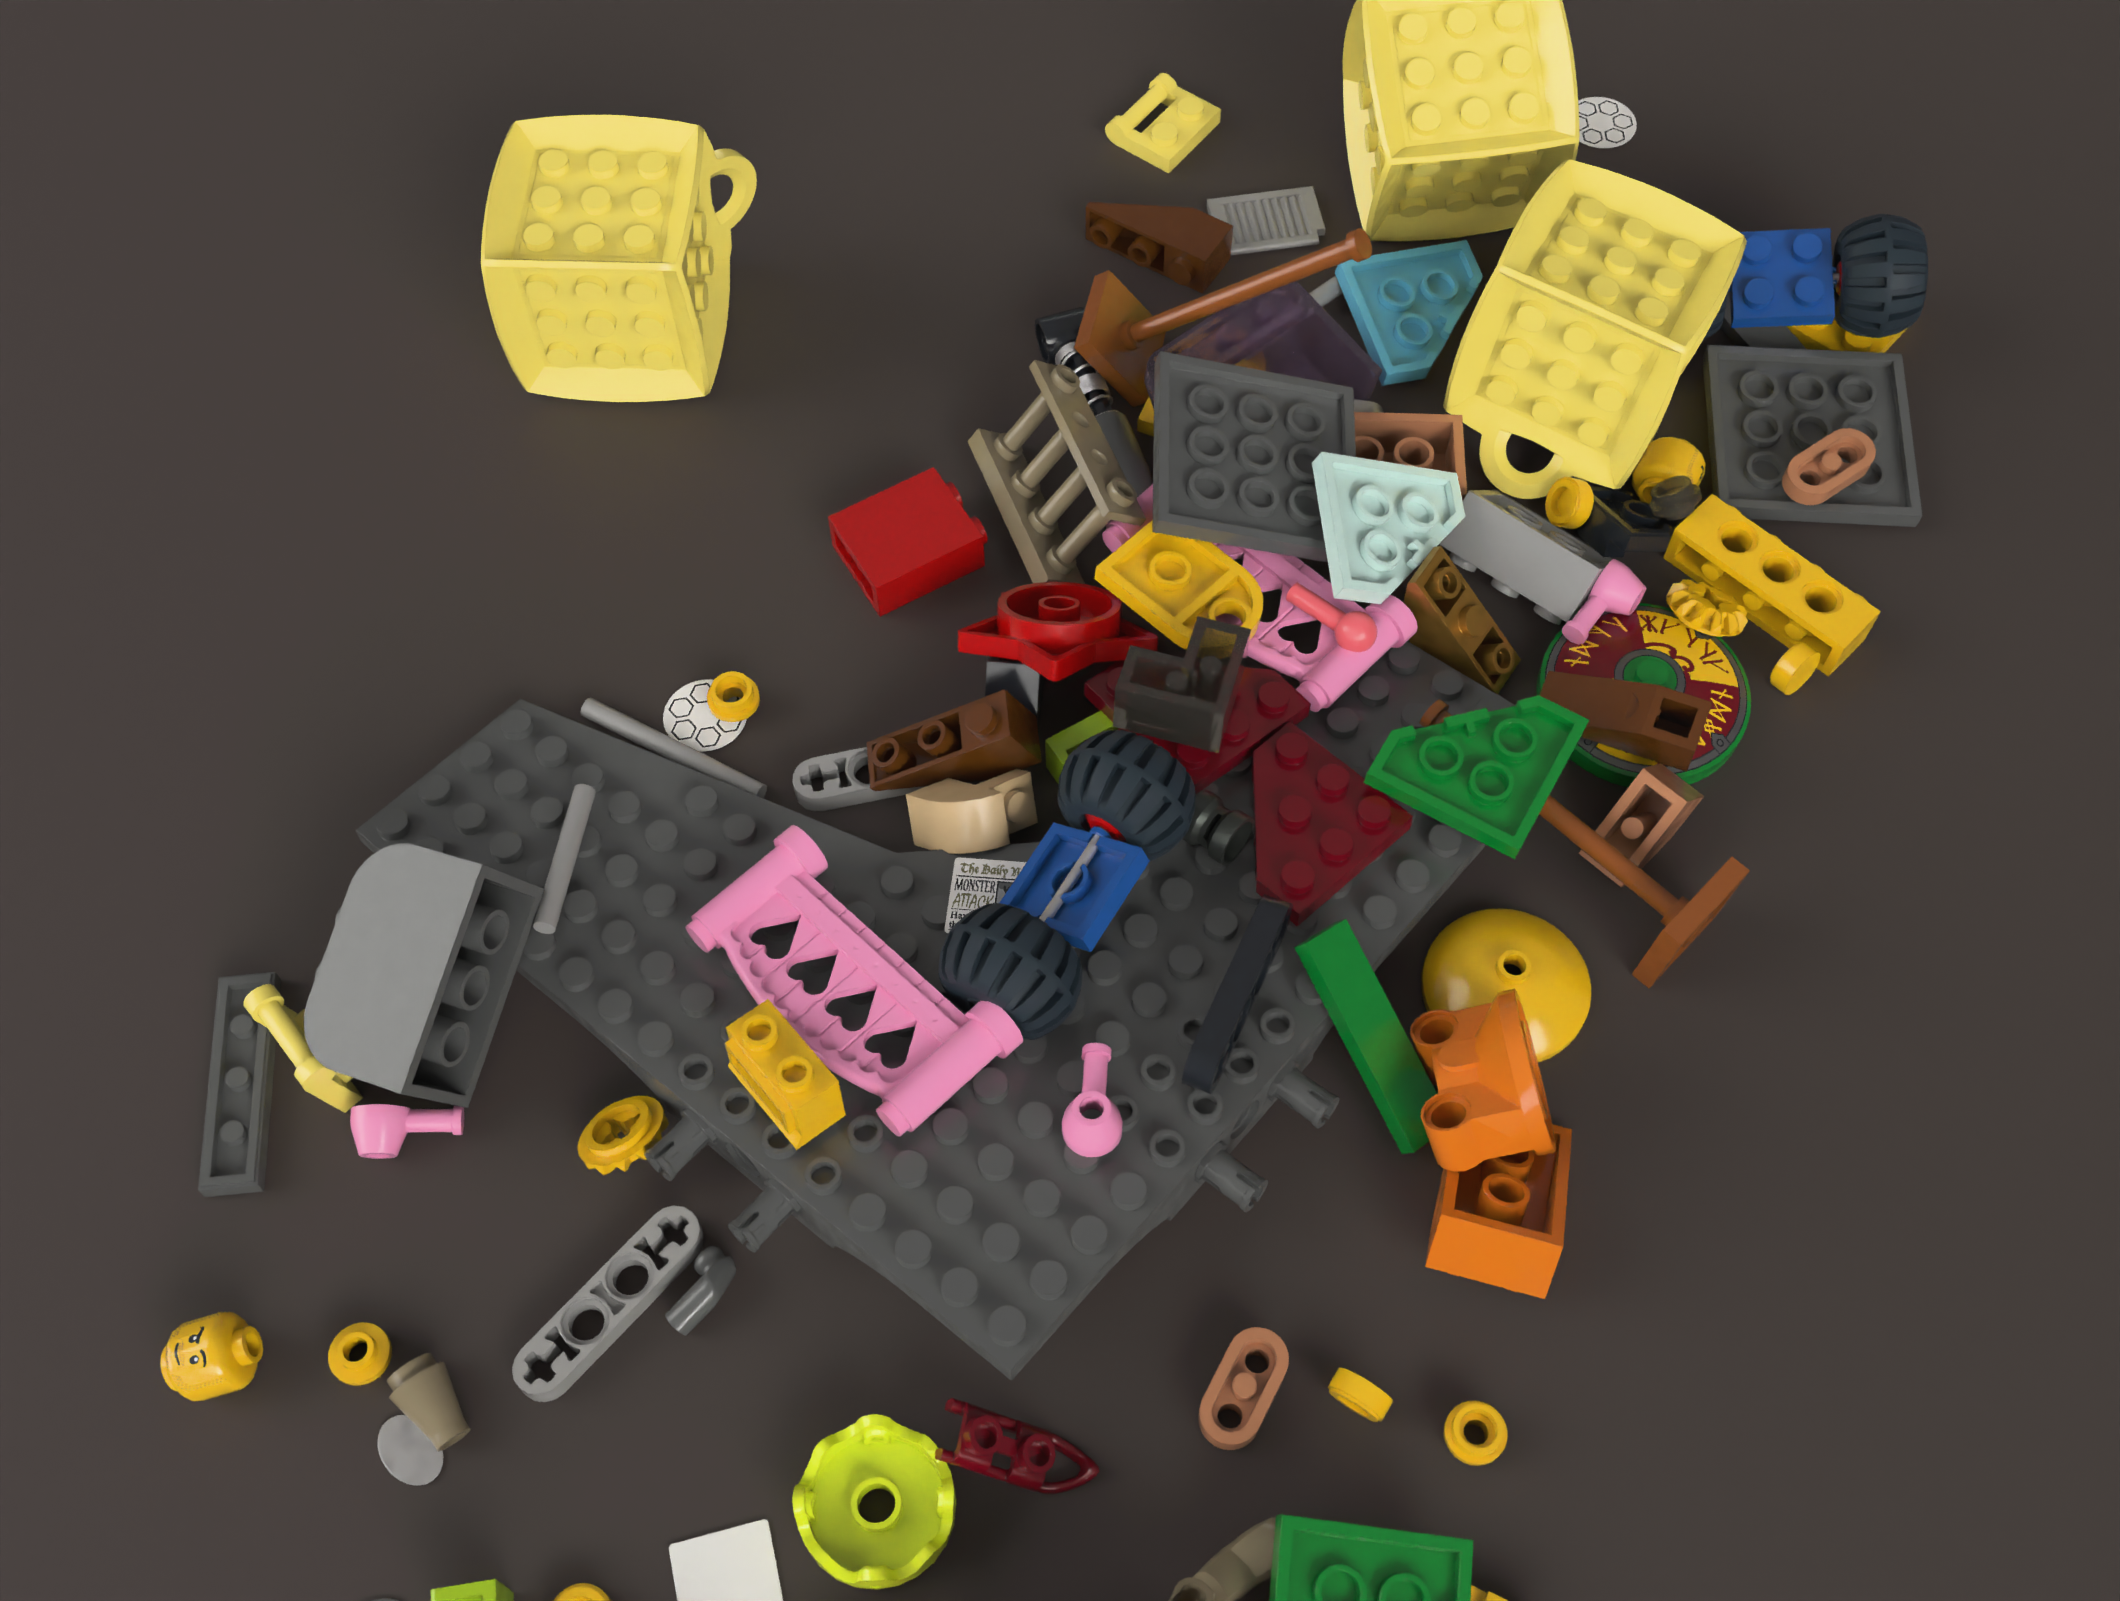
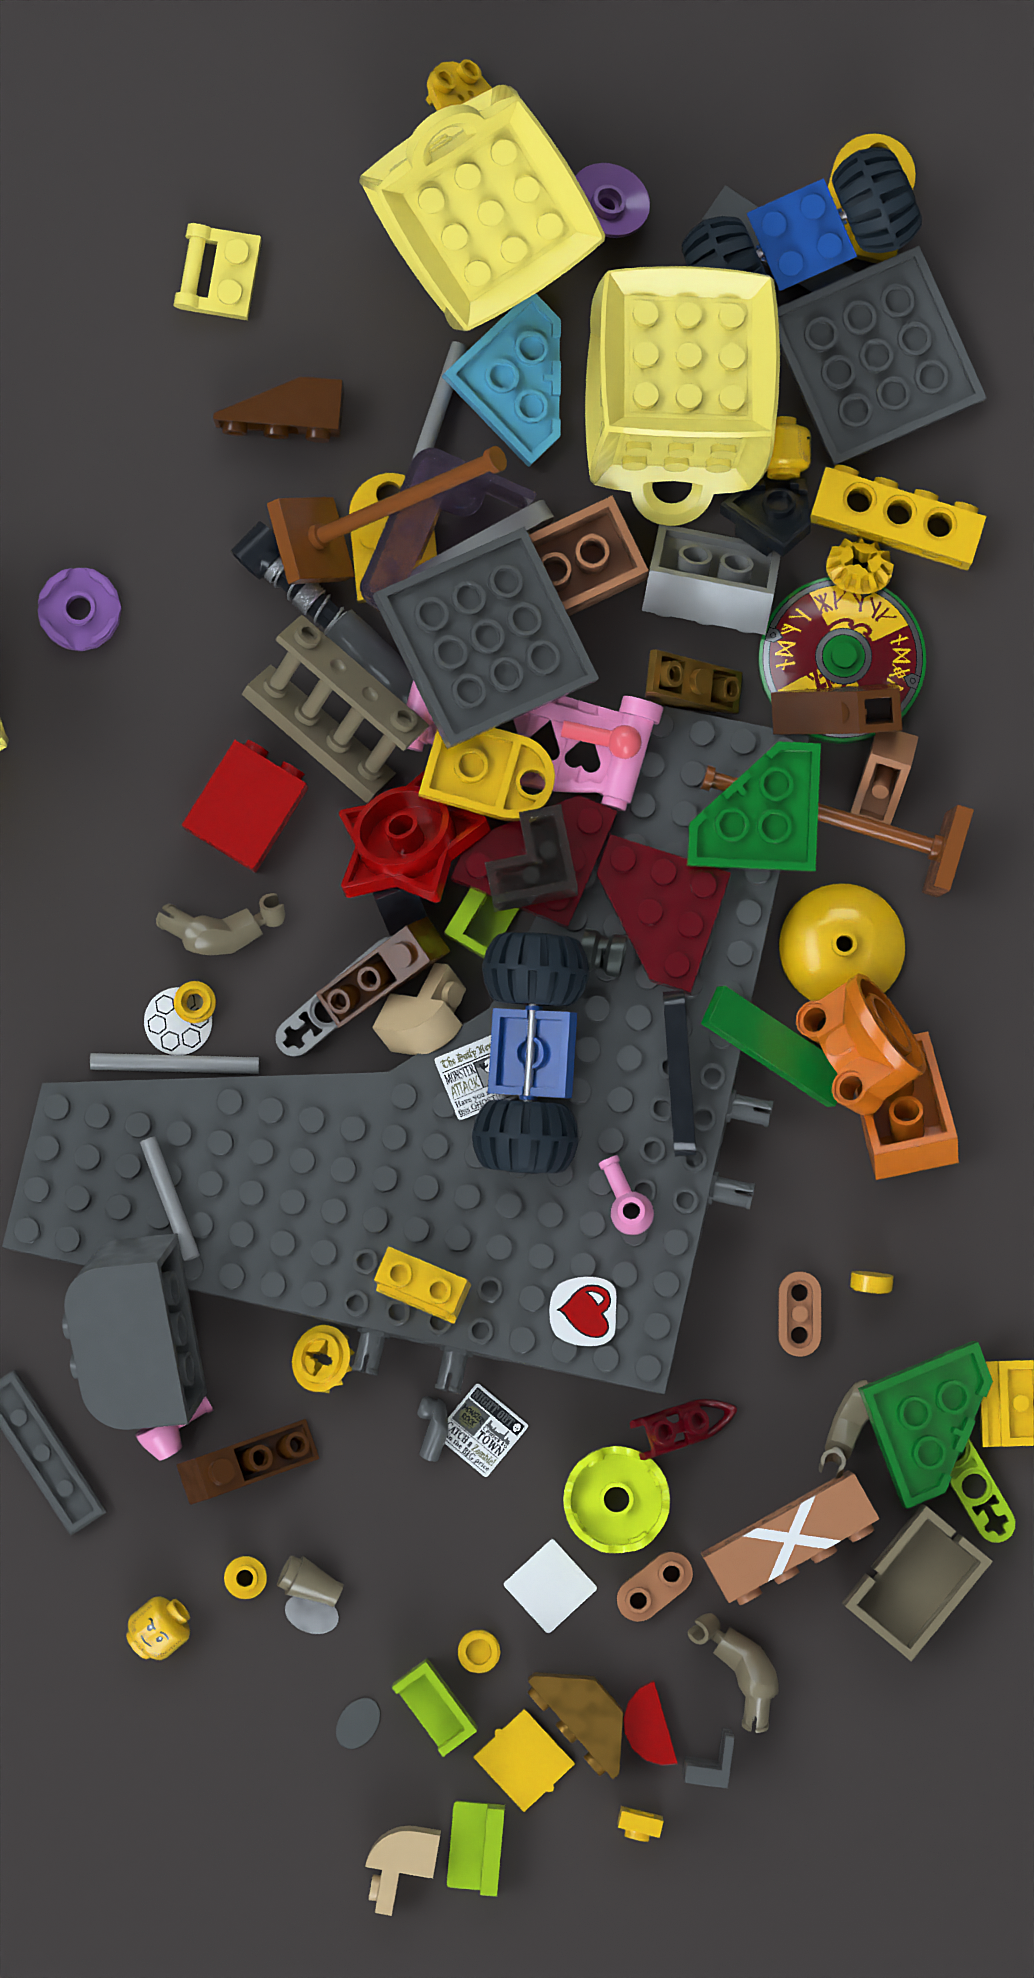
camera: 25 degrees left, 25 degrees up
light yellow plate [243,984,363,1113] -> none
light grey beam [512,1205,704,1402] -> none
bright pink piece [685,825,1023,1137] -> none
light grey window [1206,186,1325,256] -> none
light aqua plate [1312,451,1465,604] -> none
yellow plate [1443,1400,1508,1466] -> none
yellow tile [1545,477,1594,529] -> none
bright pink bar [1562,559,1646,645] -> none
white sticker [1578,97,1637,148] -> none
clear smoke plate [1650,475,1702,521] -> none
yellow tile [1770,642,1821,695] -> none
nougat plate [1782,428,1876,505] -> none
none -> medium lavender tile [38,568,122,651]
none -> dark tan arm [156,893,285,955]
none -> reddish brown slope [176,1419,319,1505]
none -> sticker [445,1384,528,1477]
none -> sticker [549,1277,617,1346]

